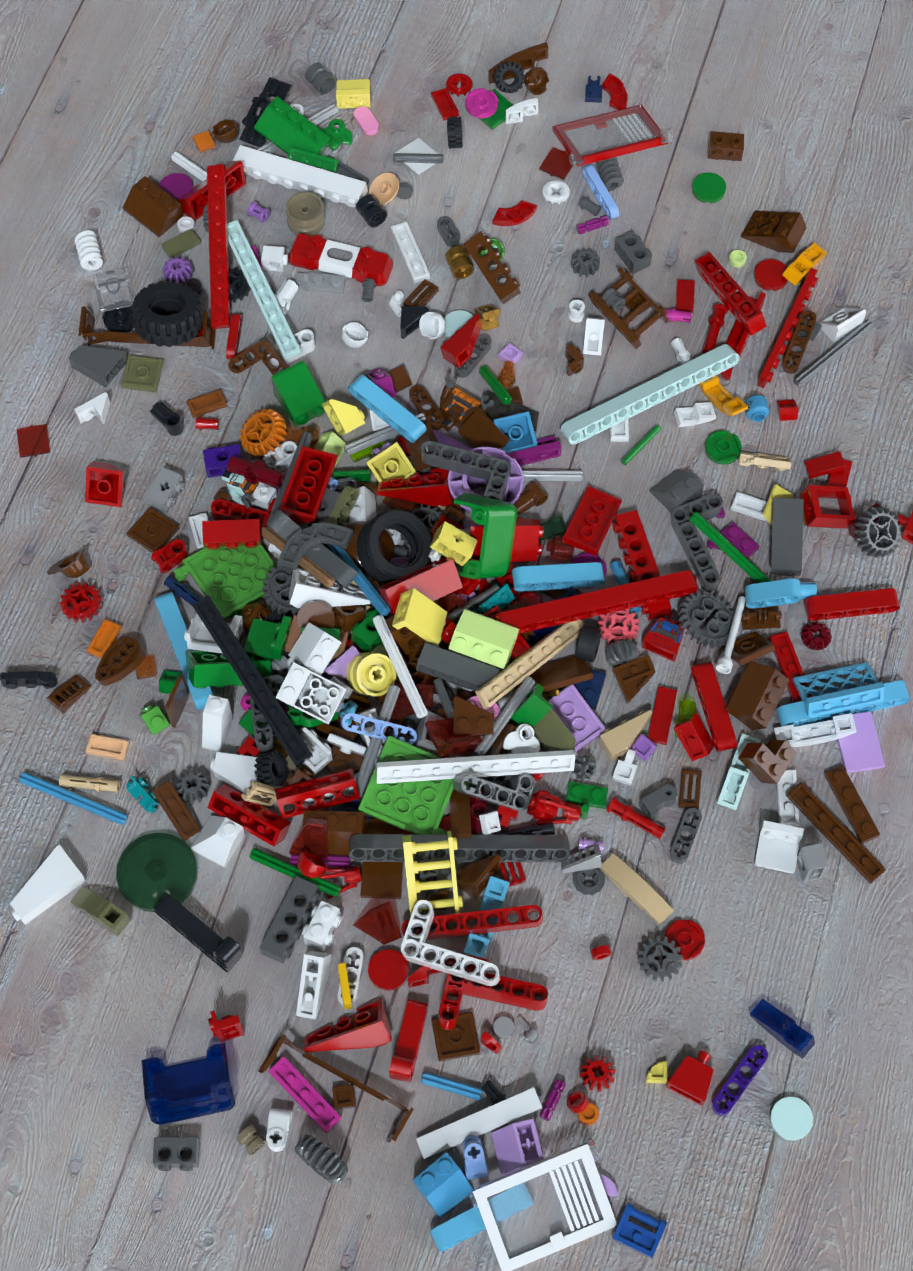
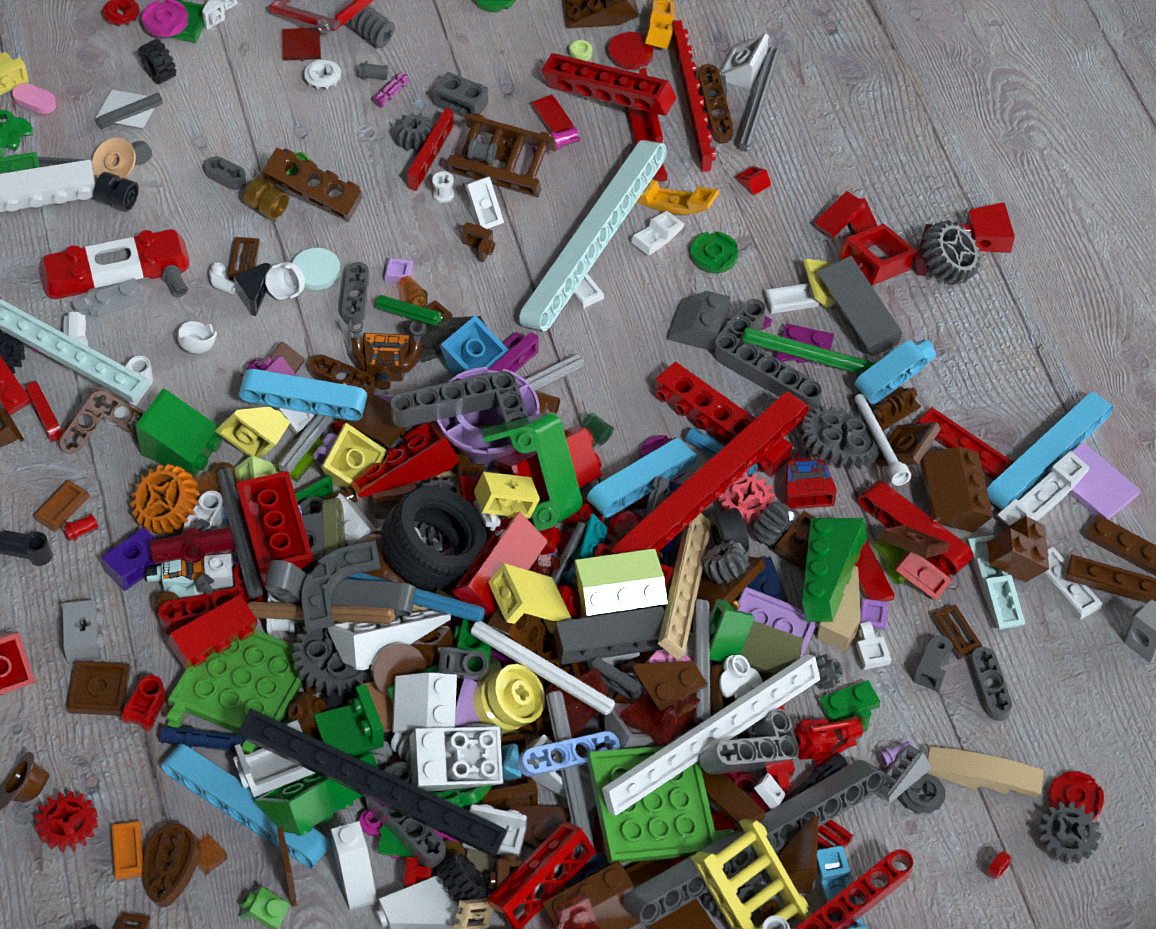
camera: 35 degrees left, 10 degrees down
green slope [159,670,182,694] -> none
white tile [188,512,209,551] -> none
white brick [261,246,288,272] -> none
dark tan wheel [286,192,325,236] -> none
white plate [327,734,367,757] -> none
white tile [391,222,430,283] -> none
red tile [431,88,459,121] -> none
red slope [440,314,482,368] -> none
reddish brown piece [458,407,510,450] -> none
pearl gold slope [474,304,501,331] -> none
red tile [492,200,537,226] -> none
clear red head [546,535,575,562] -> none
red plate [562,485,622,556] -> none
light blue beam [582,164,619,220] -> none
red pin [606,796,666,840] -> none
green bar [621,425,661,465] -> none
white pin [671,338,691,365] -> none
red pin [702,304,729,354] -> none
tan hinge [739,452,791,471] -> none
dark azure head [744,394,770,422] -> none
white bracket [755,820,804,874] -> none
medium azure fence [793,662,884,718] -> none
dark red gear [801,621,832,650] -> none
red beam [804,588,900,621] -> none
none -> red tile [408,108,454,191]
none -> dark grey piece [435,647,490,680]
none -> dark grey axle [642,476,669,520]
none -> dark grey gear [702,540,750,584]
none -> green wedge [802,518,867,622]
none -> copper tile [879,525,949,558]

